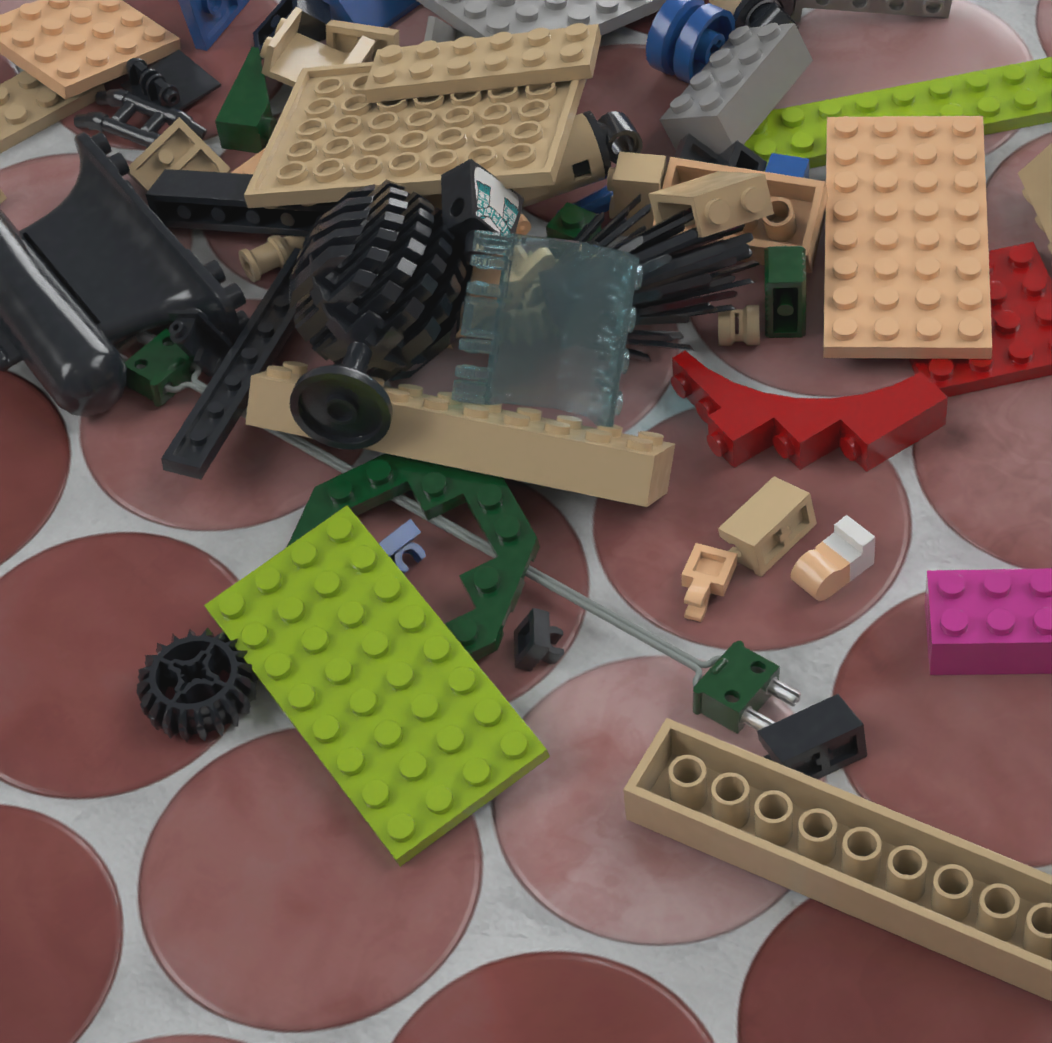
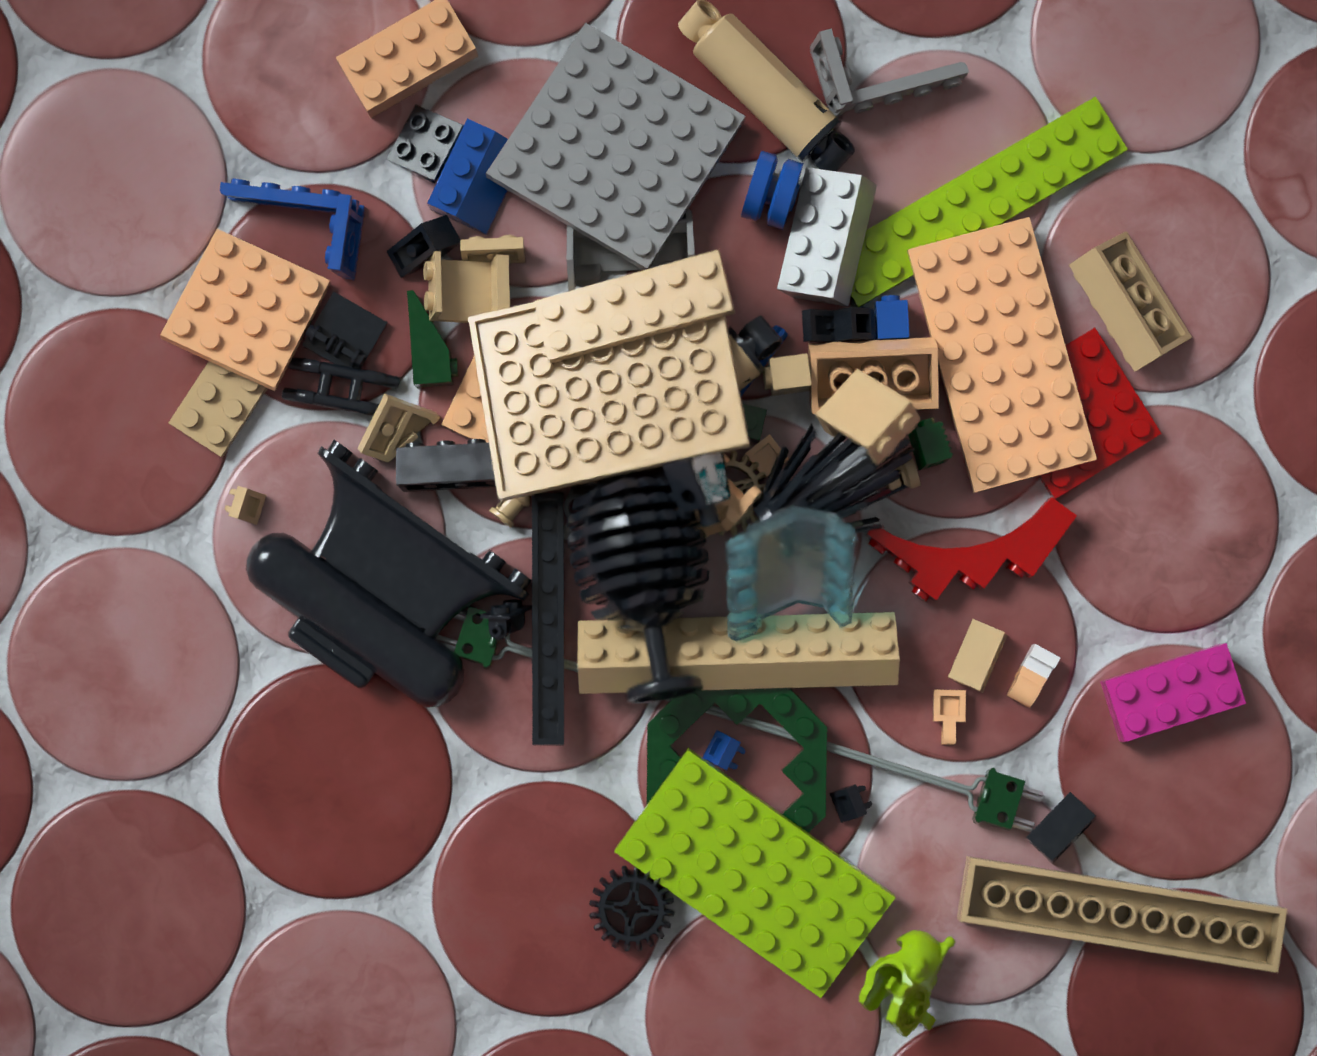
camera: 20 degrees left, 35 degrees up
none -> lime helmet [859,930,955,1037]

